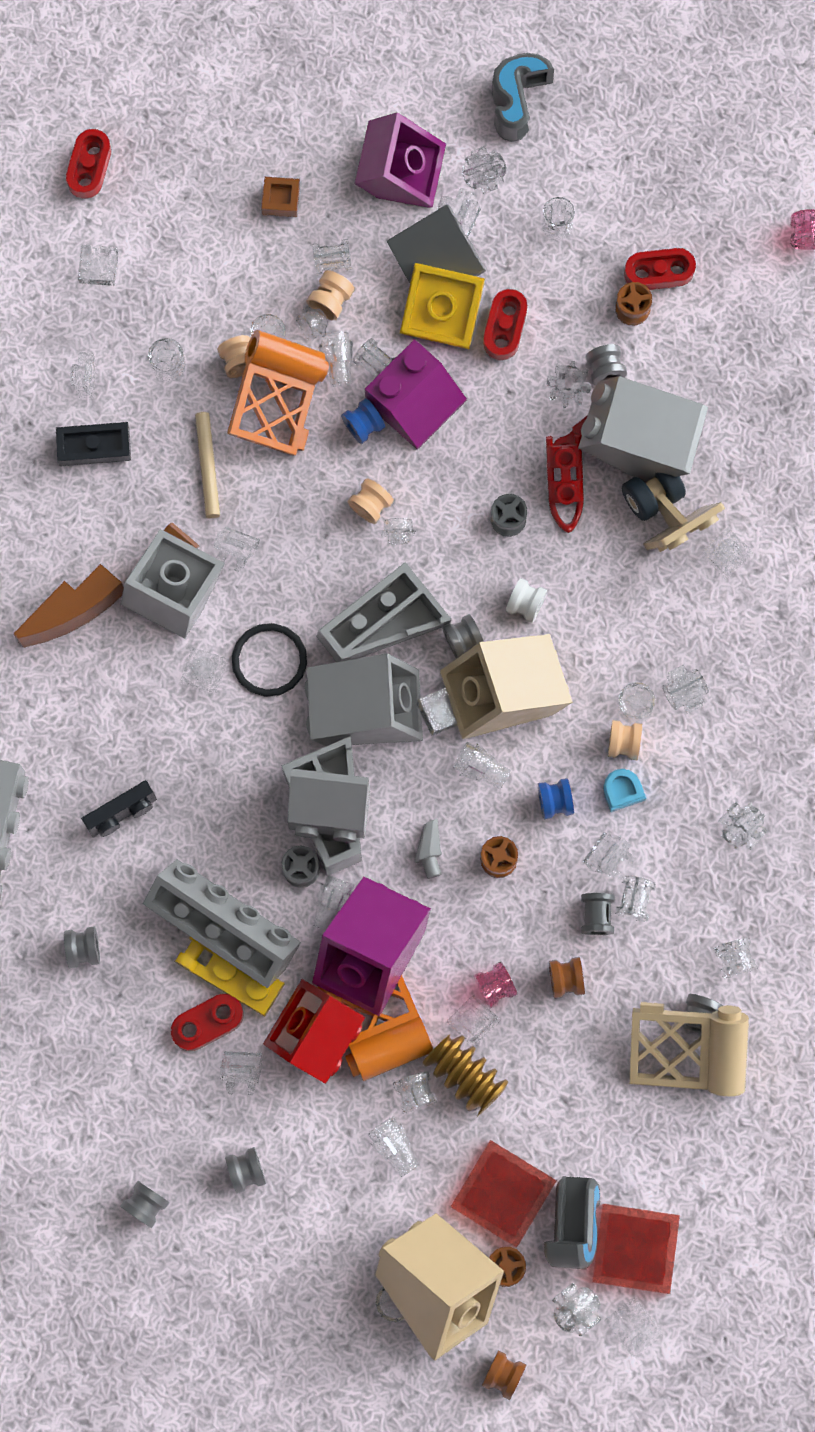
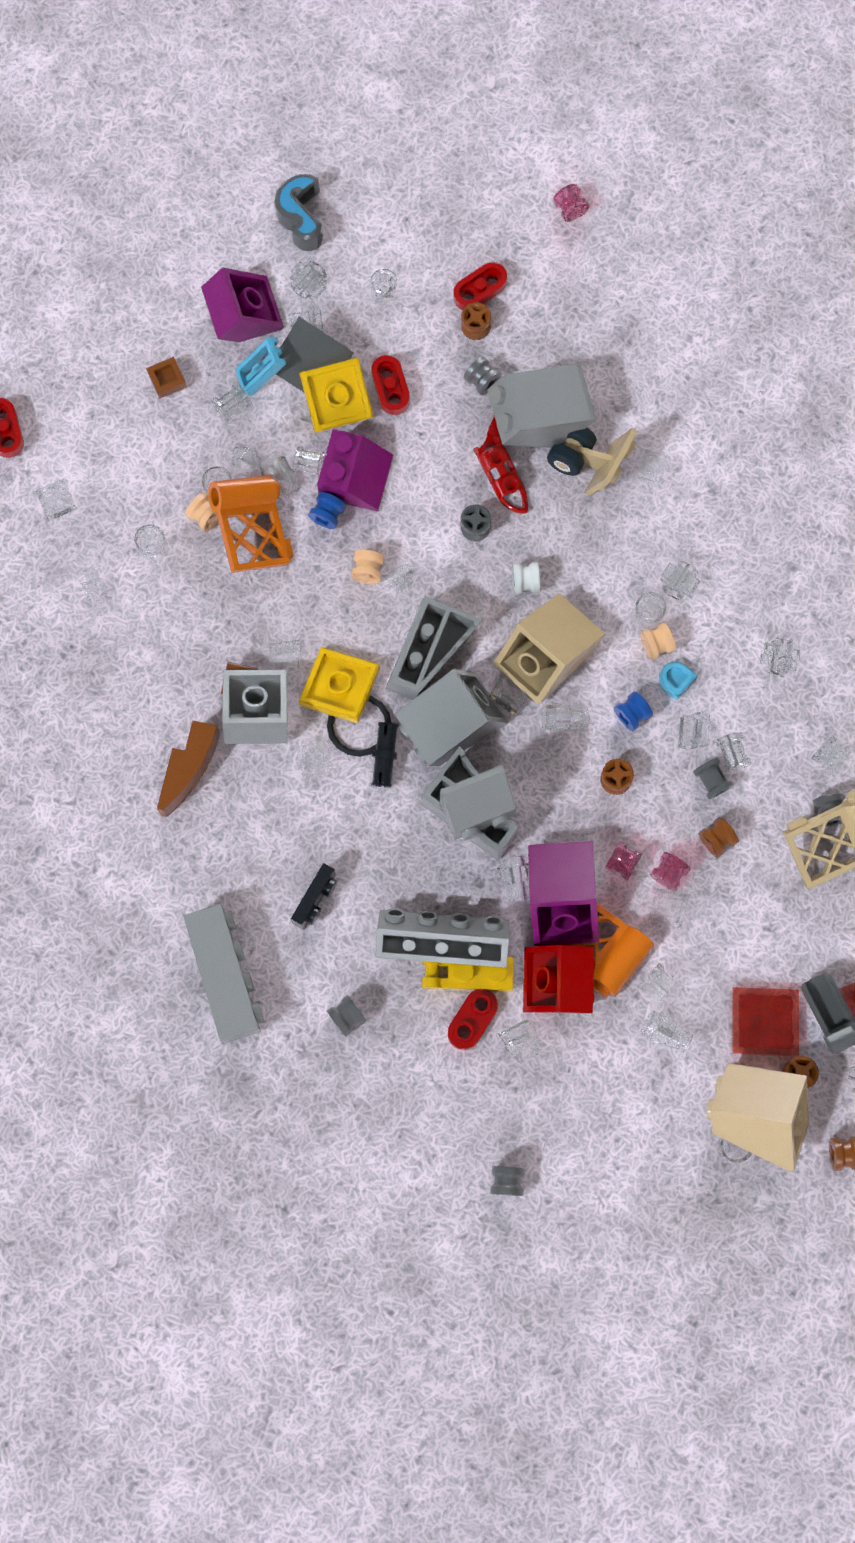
camera: 30 degrees left, 0 degrees up
black plate [56,422,131,466] -> none
tan bar [195,412,220,519] -> none
flat silver wheel [225,1147,266,1194] -> none
flat silver wheel [281,845,320,888] -> none
light nougat wheel [306,270,355,321] -> none
light grey bar [415,819,442,879] -> none
pearl gold piece [422,1034,508,1118] -> none
flat silver wheel [442,614,484,659] -> none
clear gear [546,361,592,408] -> none
none -> medium azure tile [235,337,286,396]
none -> yellow tile [298,647,380,724]
none -> black pin [371,722,398,788]
none -> clear pink wheel [605,841,643,881]

